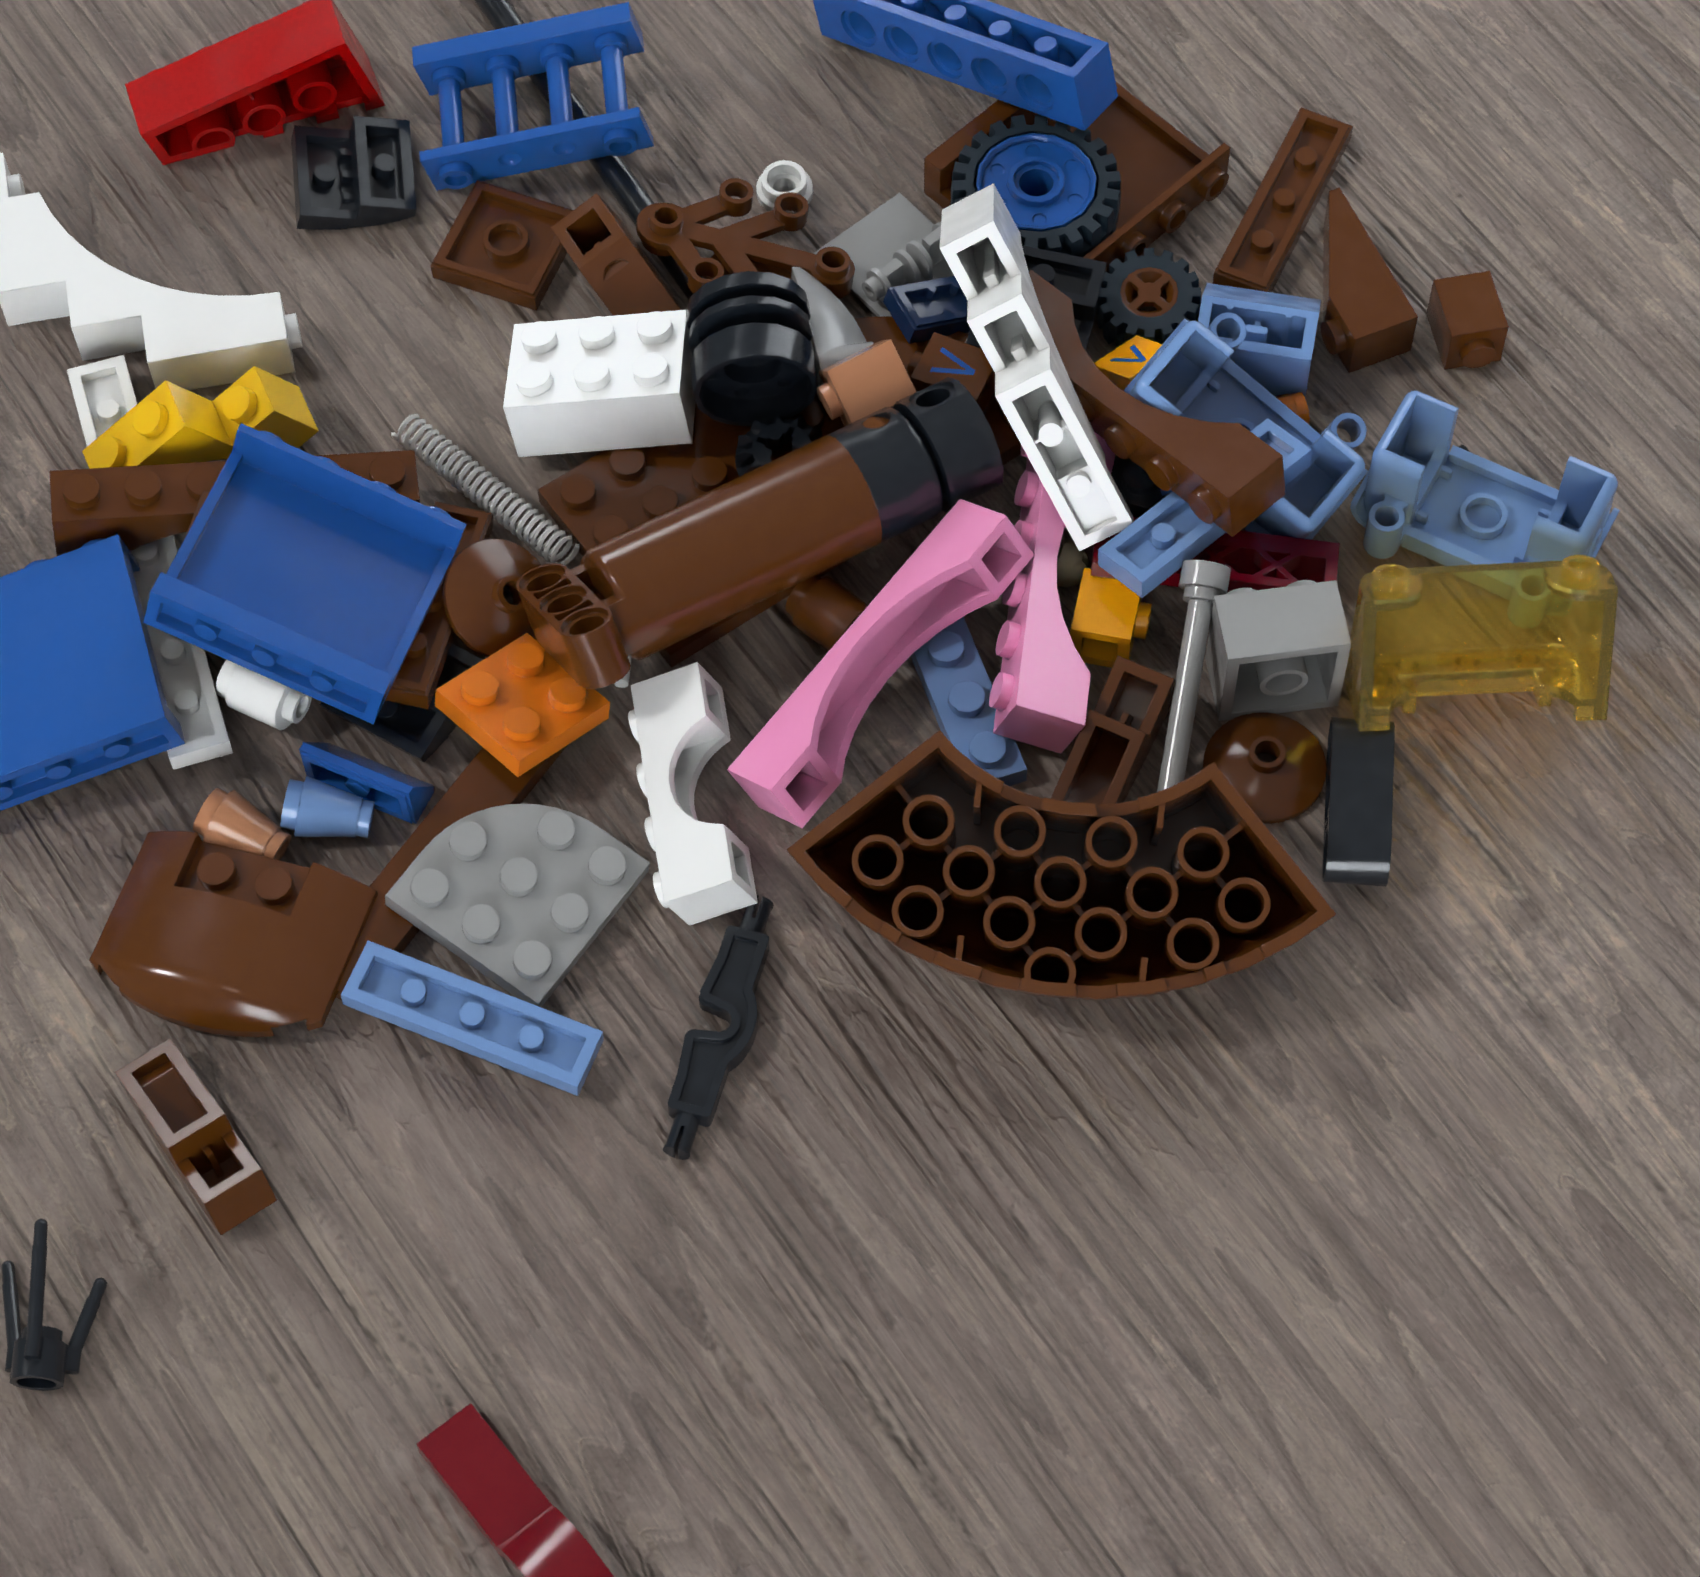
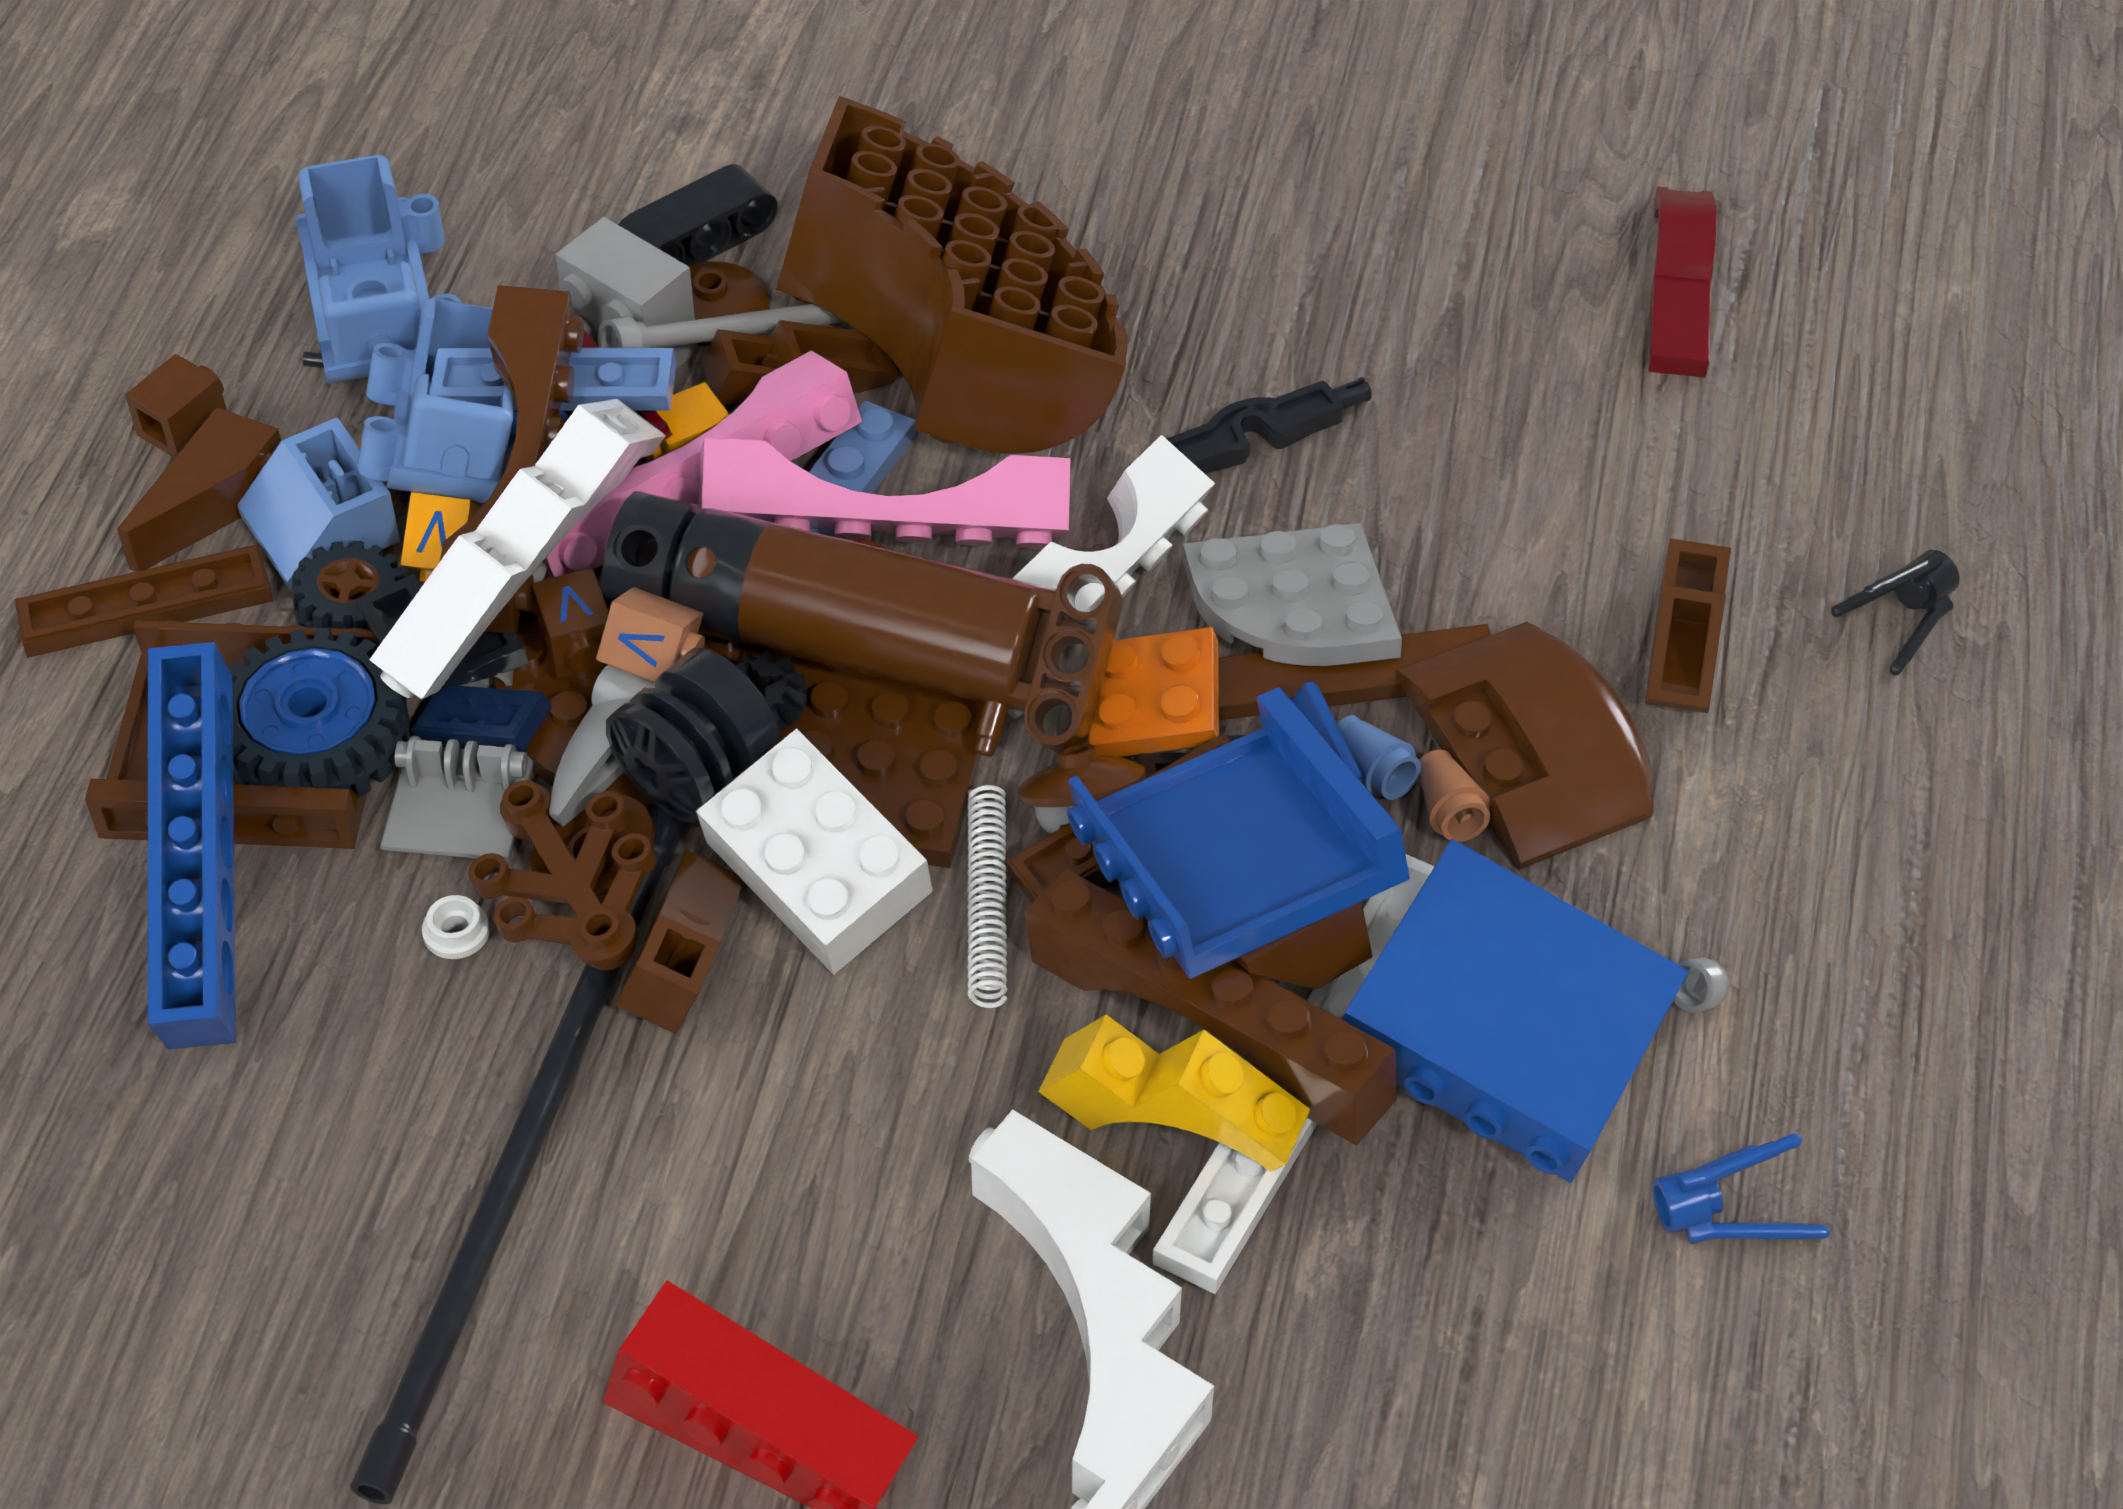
camera: 135 degrees left, 10 degrees down
black slope [291,116,417,230] -> none
medium blue plate [341,940,603,1096] -> none
blue fence [412,2,654,190] -> none
reddish brown tile [430,180,573,311] -> none
clear yellow windscreen [1345,555,1618,731] -> none

